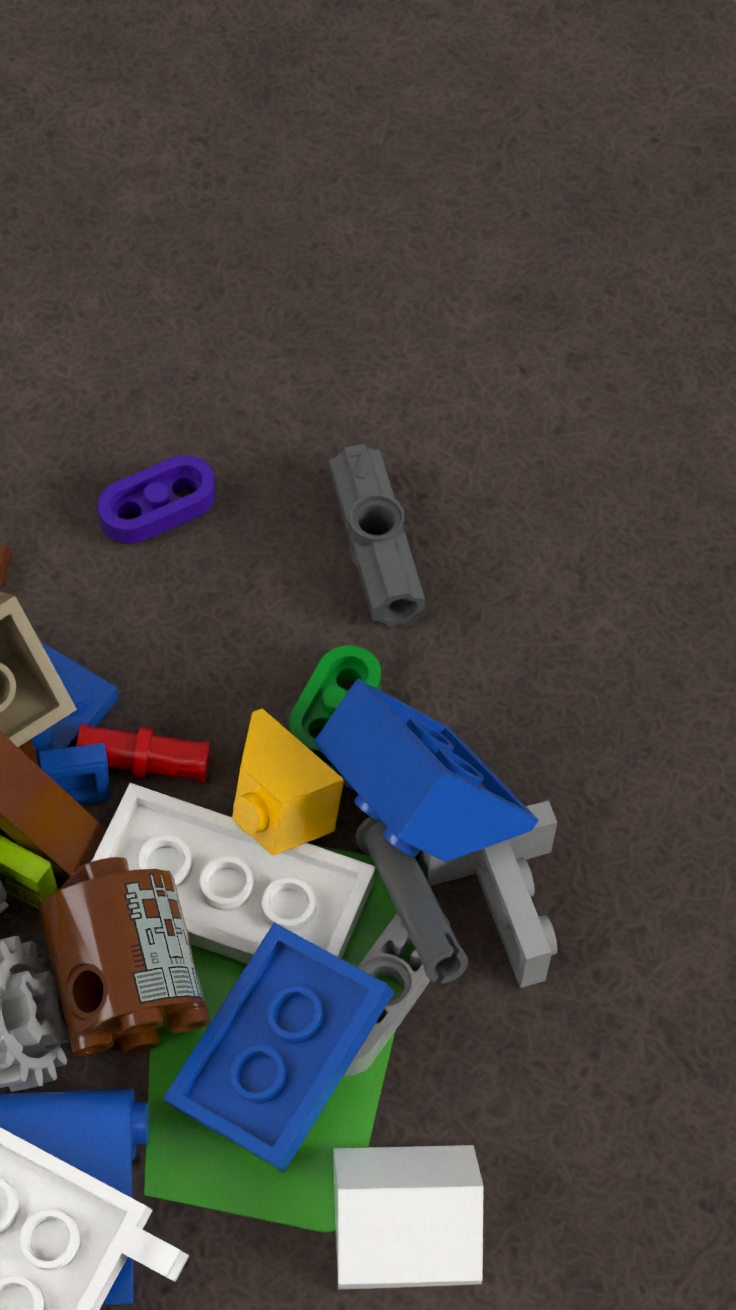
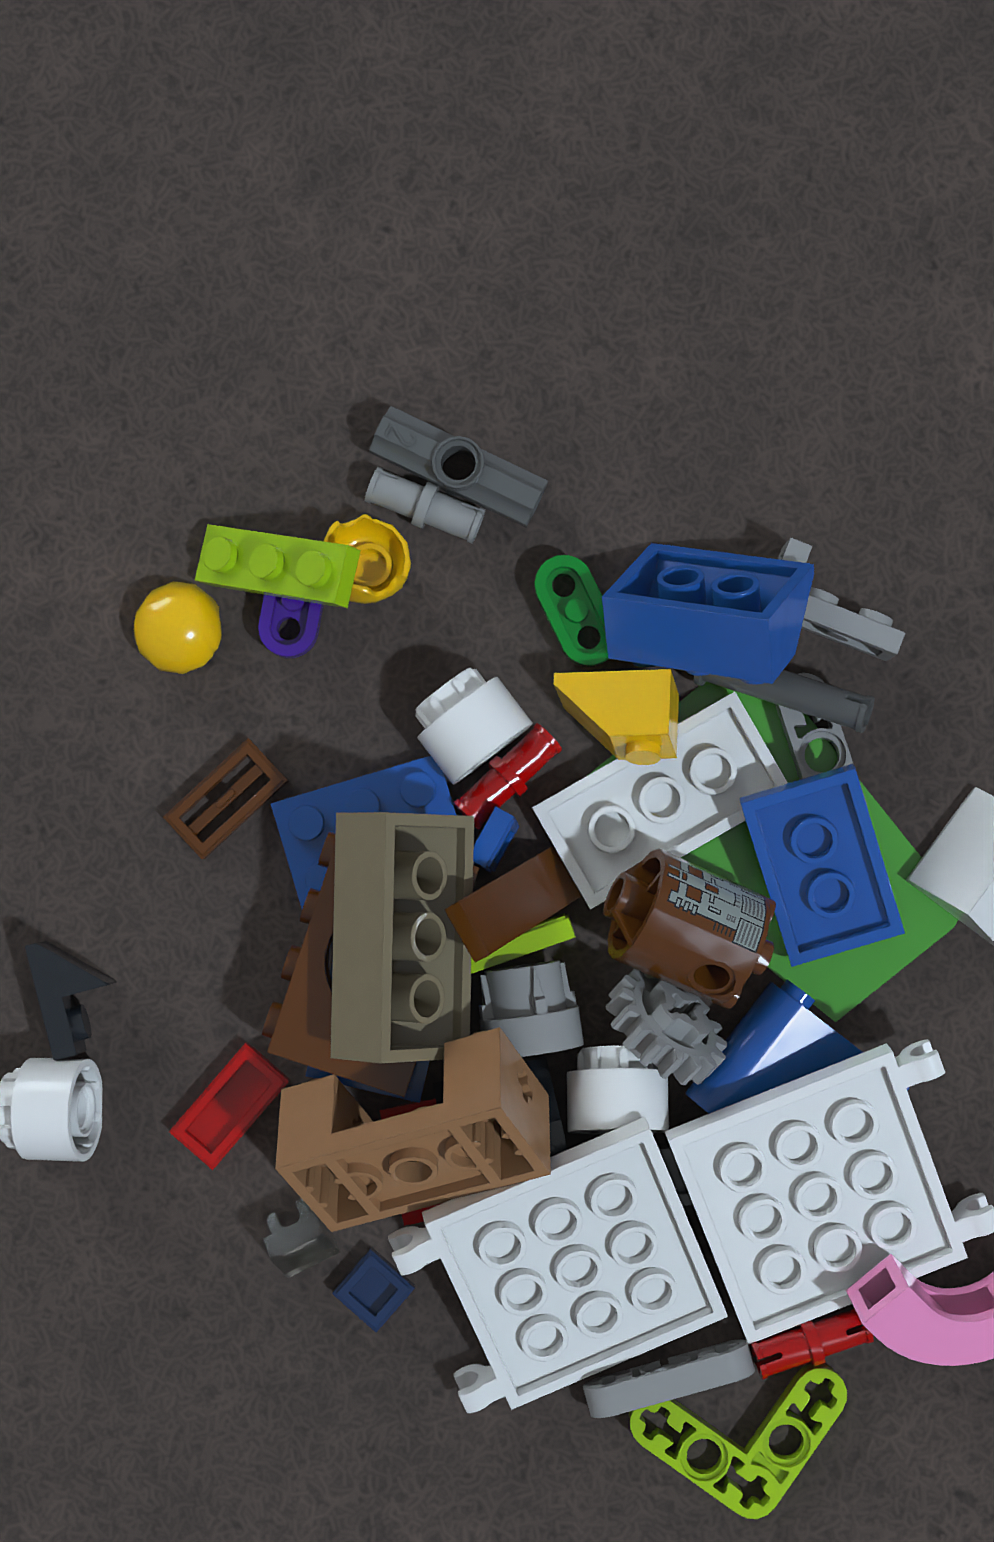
camera: 45 degrees left, 30 degrees up
none -> yellow hair [134,581,222,674]
none -> lime plate [195,524,361,608]
none -> yellow hair [323,514,411,604]
none -> light grey pin [364,467,486,544]
none -> white piece [415,667,533,785]

